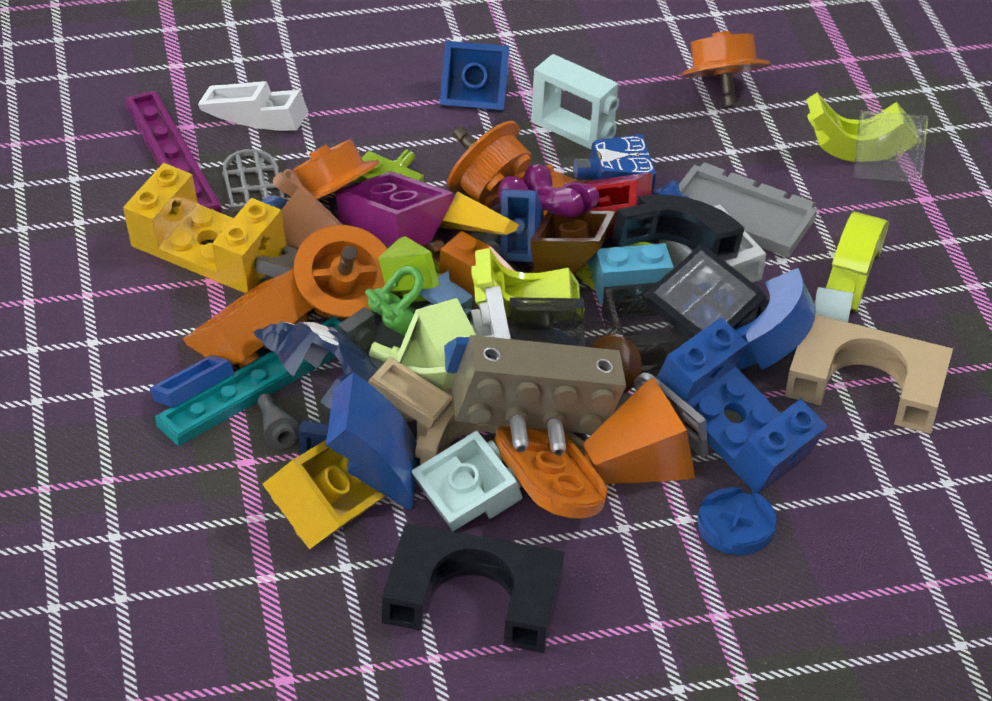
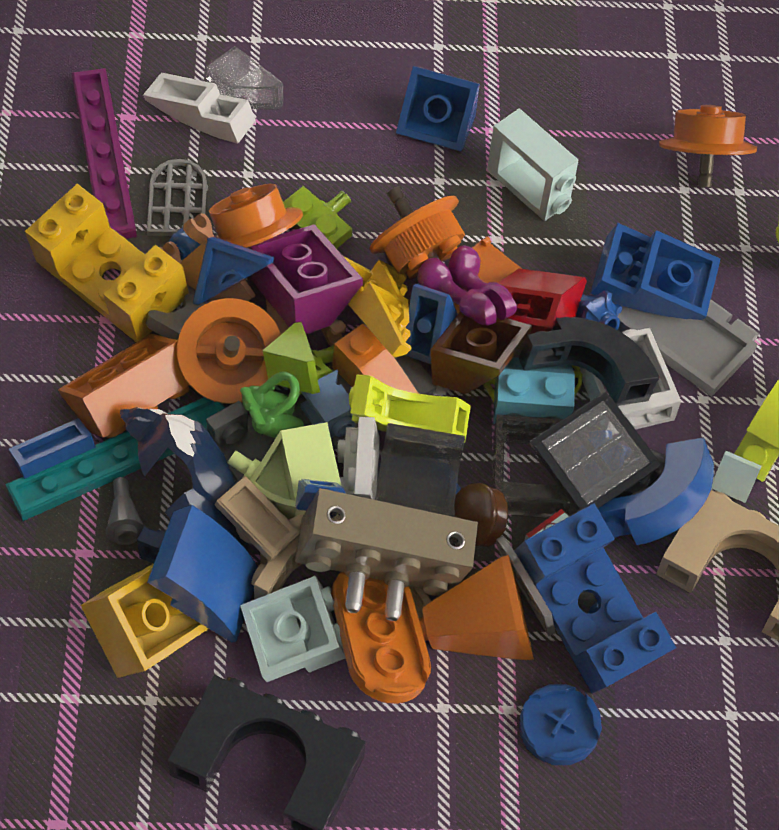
camera: 10 degrees right, 15 degrees up
blue torso [573,134,656,193] -> none
none -> blue tile [193,237,274,305]
none -> clear slope [205,46,283,109]
none -> blue slope [590,223,720,320]

